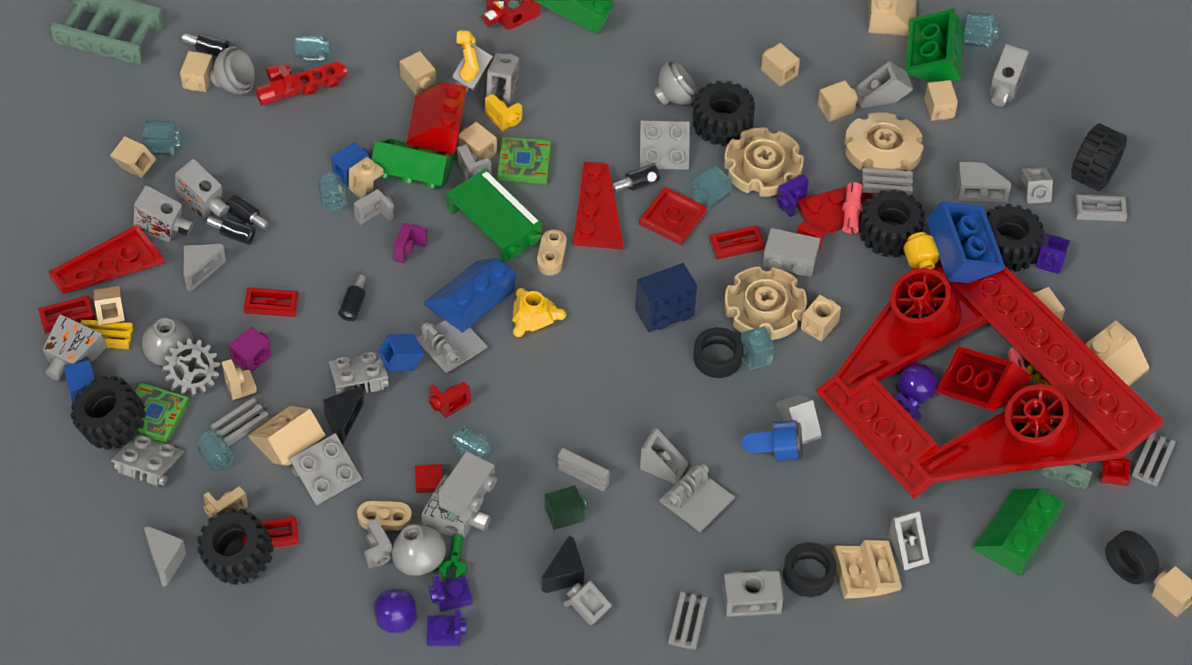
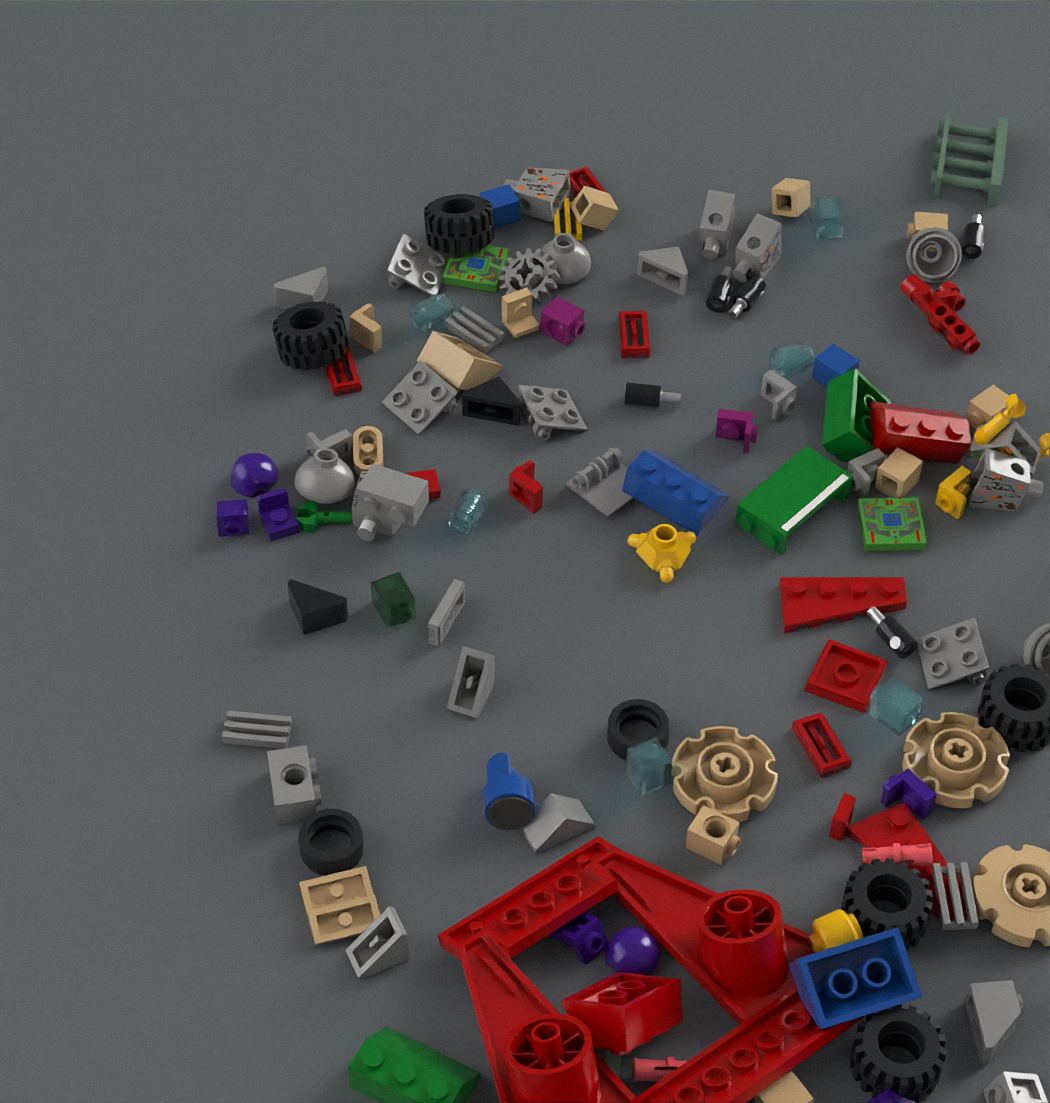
camera: 85 degrees right, 5 degrees down
red wing [48,225,164,294] -> none
clear light blue brick [294,35,331,60] -> none
tan bracket [349,157,383,198] -> none
blue brick [378,334,425,371] -> none
tan plate [537,229,567,275] -> none
light grey bracket [563,581,612,626] -> none
dark blue brick [635,262,697,333] -> none
light grey hinge [659,464,735,532] -> none
light grey brick [763,228,820,277] -> none

